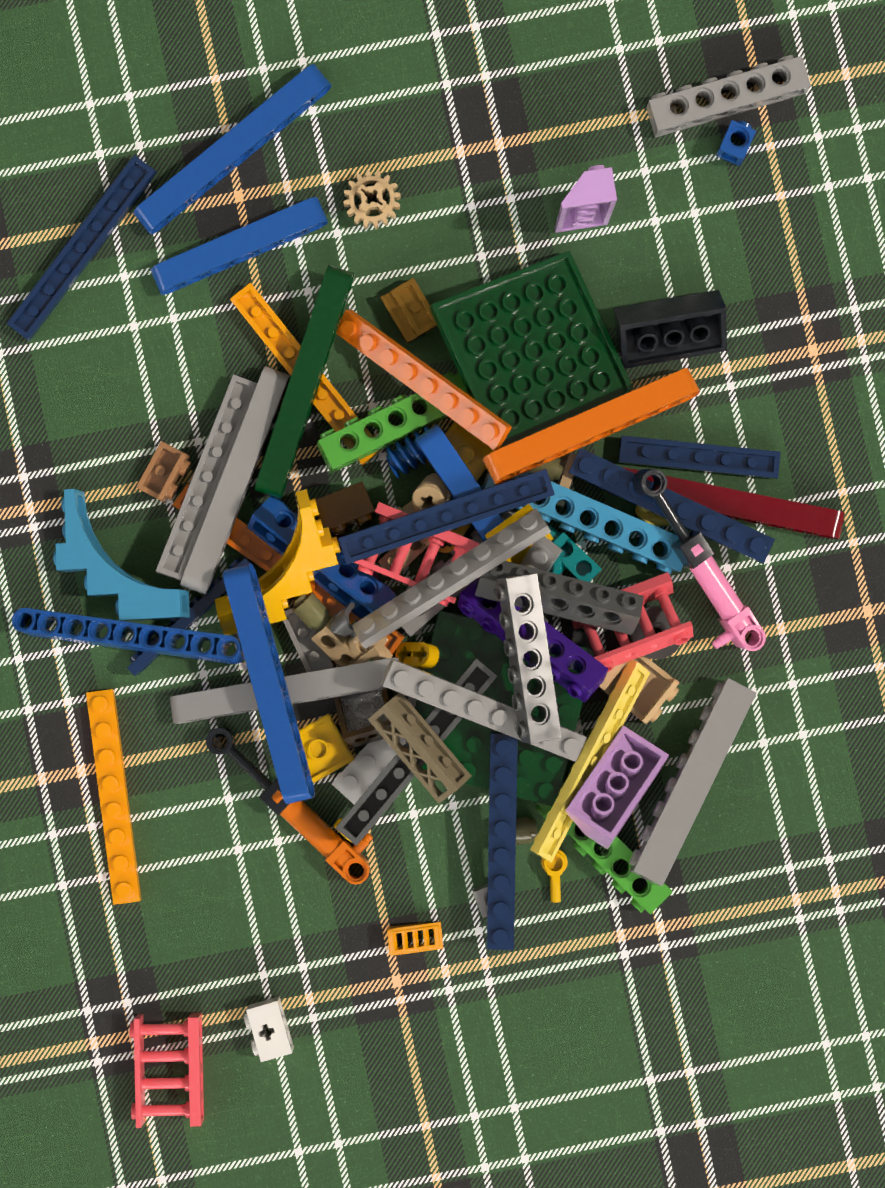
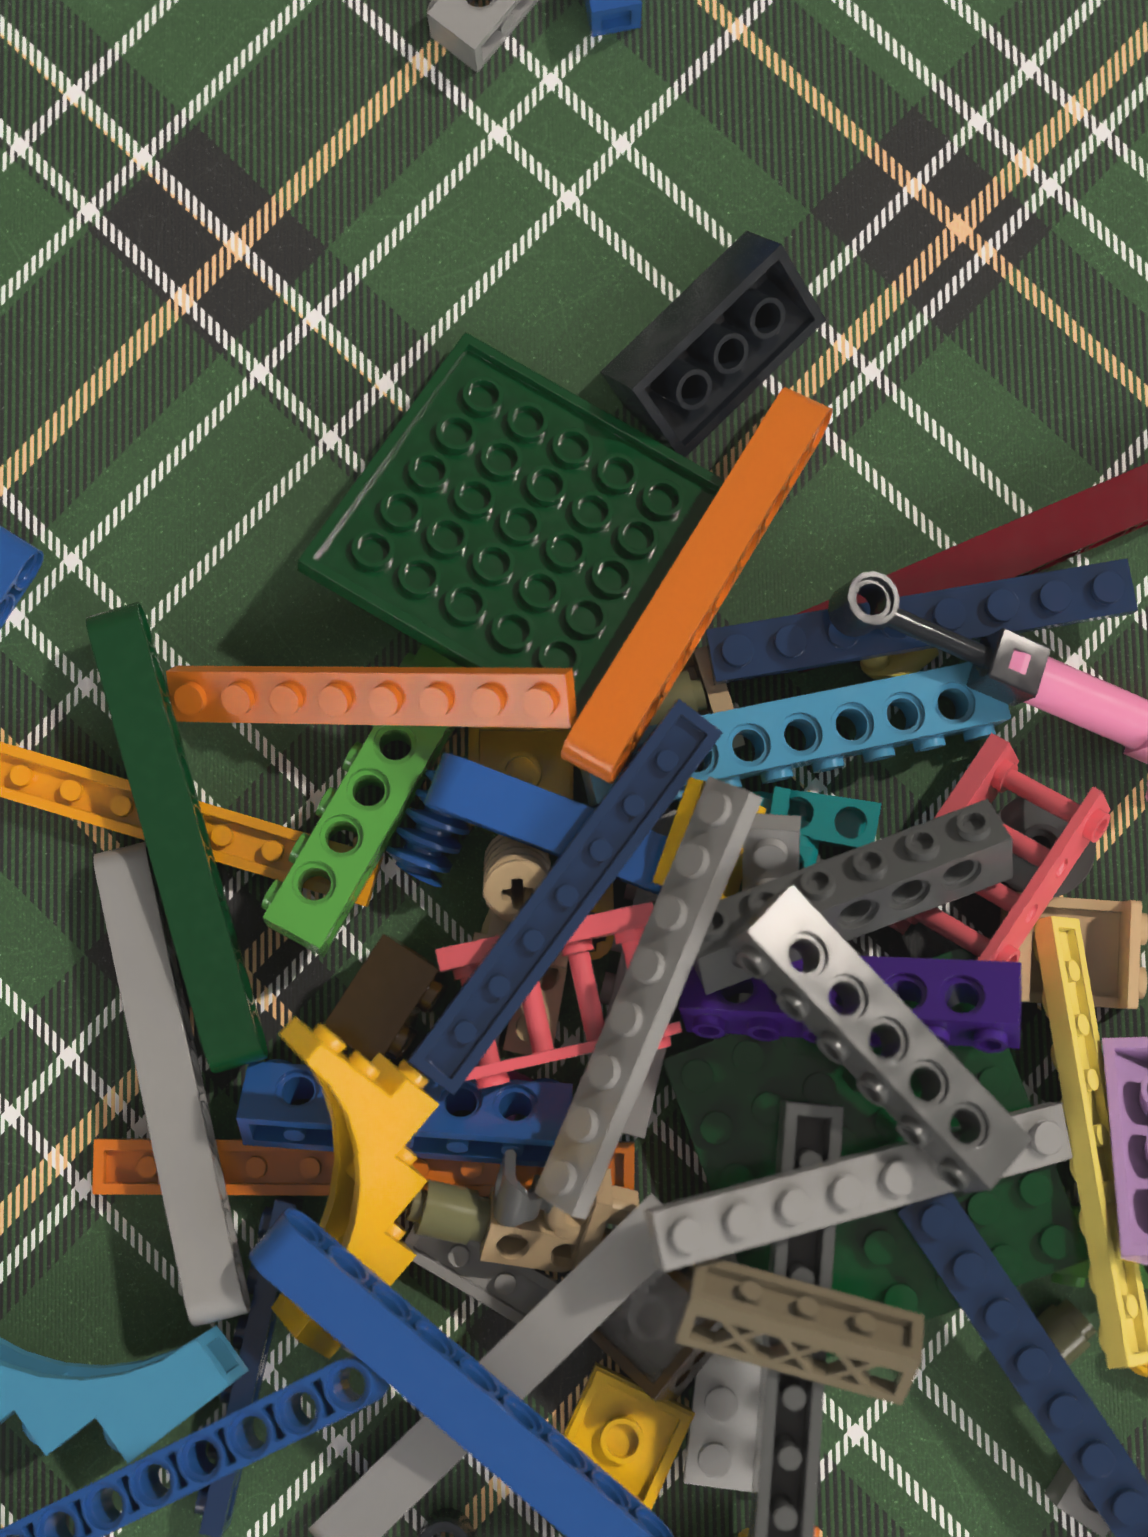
camera: 30 degrees left, 5 degrees down
medium nougat bracket [136,441,191,503] -> none
light grey plate [156,374,257,581] -> none
tan gear [343,170,401,230] -> none
pearl gold plate [380,277,438,344] -> none
yellow beam [395,642,439,669] -> none
lavender slope [555,165,617,233] -> none
dark blue plate [618,436,781,479] -> none

